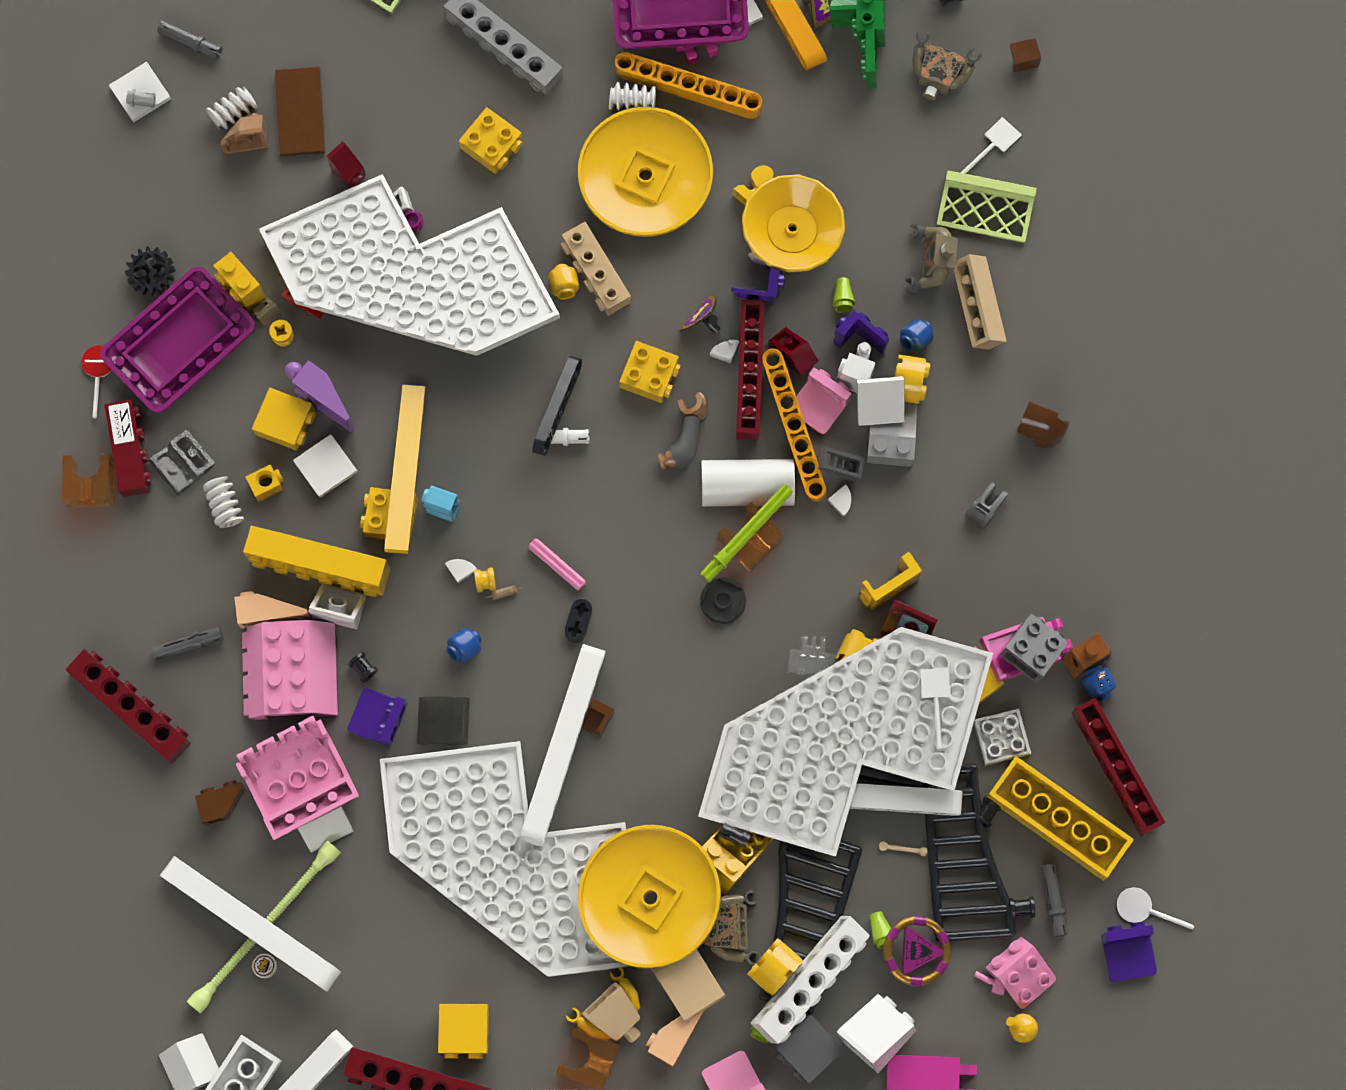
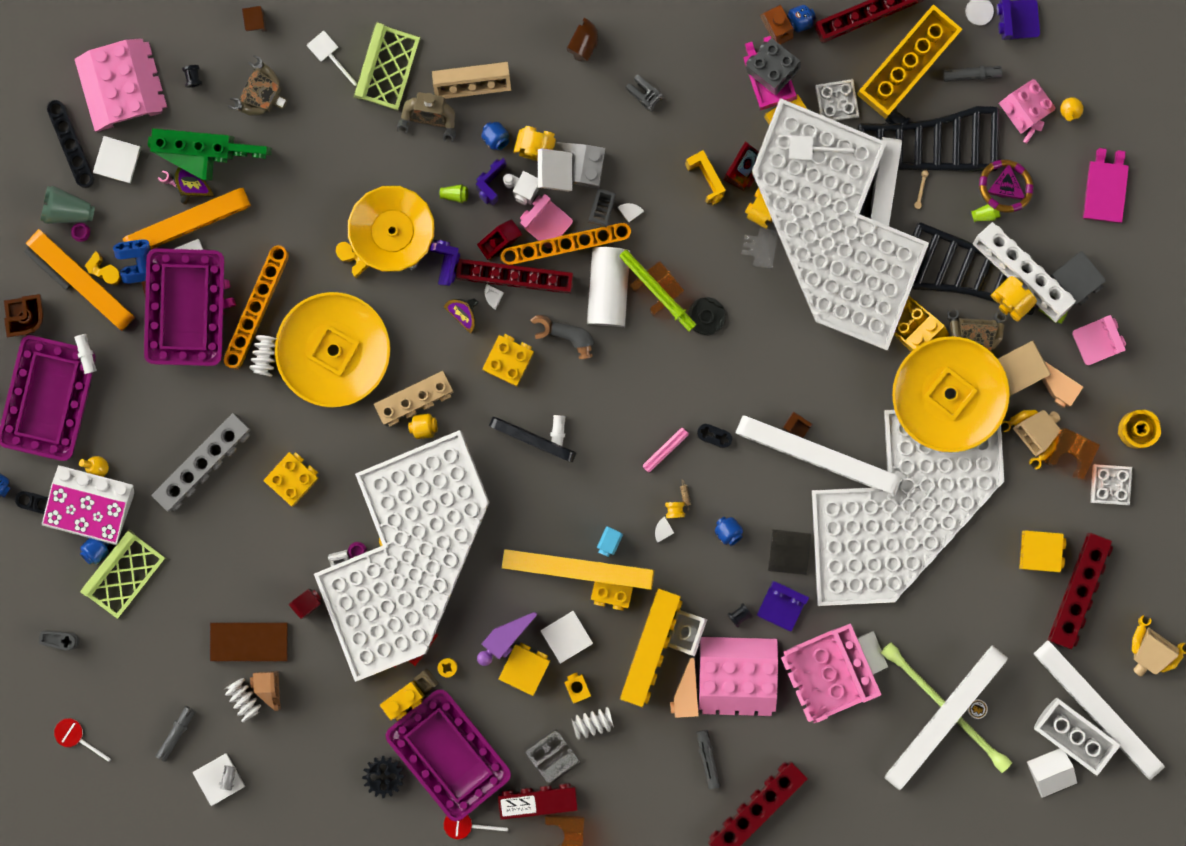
camera: 85 degrees left, 10 degrees up
reddish brown slope [195,780,245,826] -> none
black pin [718,823,750,848] -> none
white slope [837,994,916,1073] -> none
black bush [1010,896,1035,918] -> none

